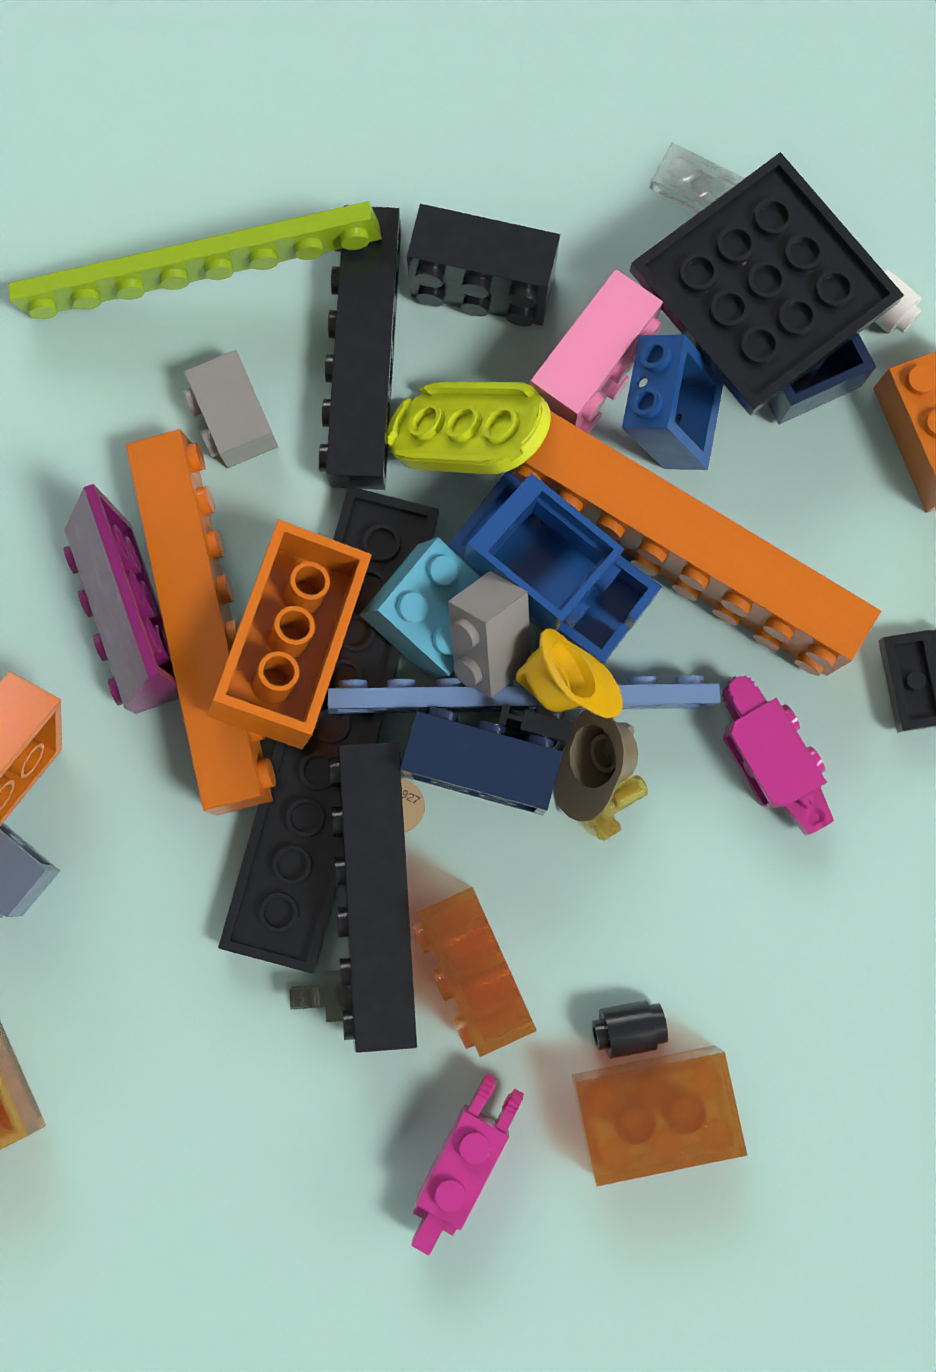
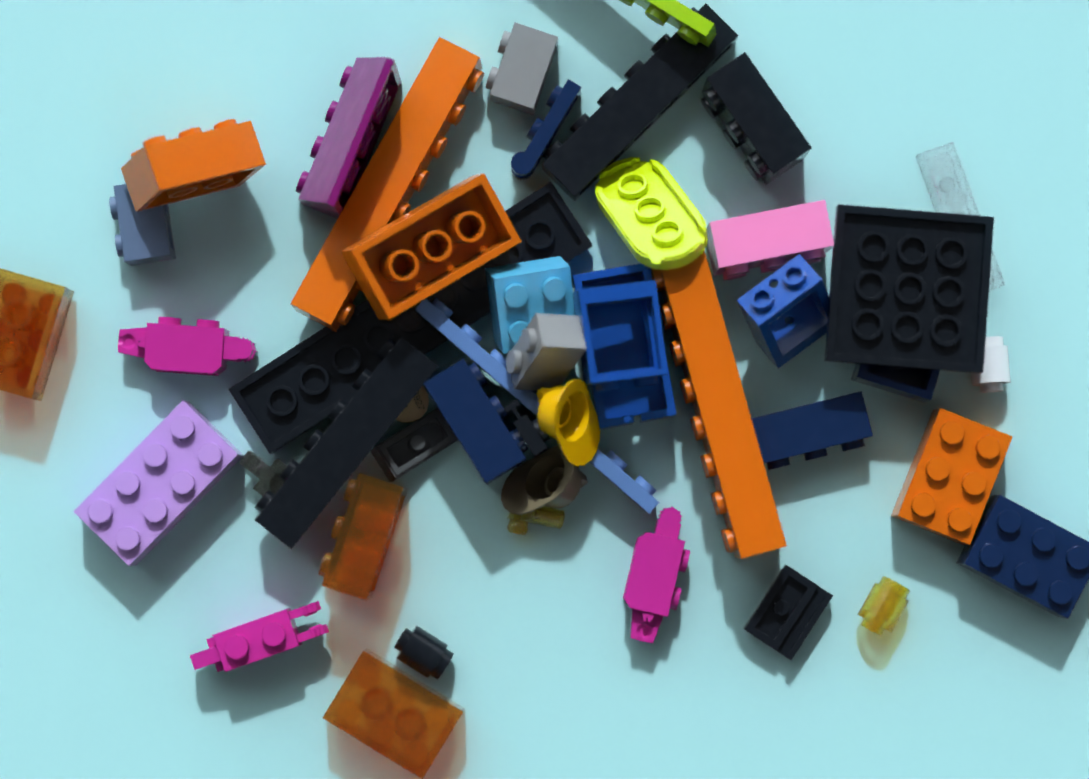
camera: 40 degrees right, 5 degrees up
none -> lavender brick [73,400,244,566]
none -> dark pink hinge [118,317,258,376]
none -> dark grey slope [371,408,458,483]
none -> dark blue plate [511,79,581,180]
none -> dark blue brick [752,391,873,470]

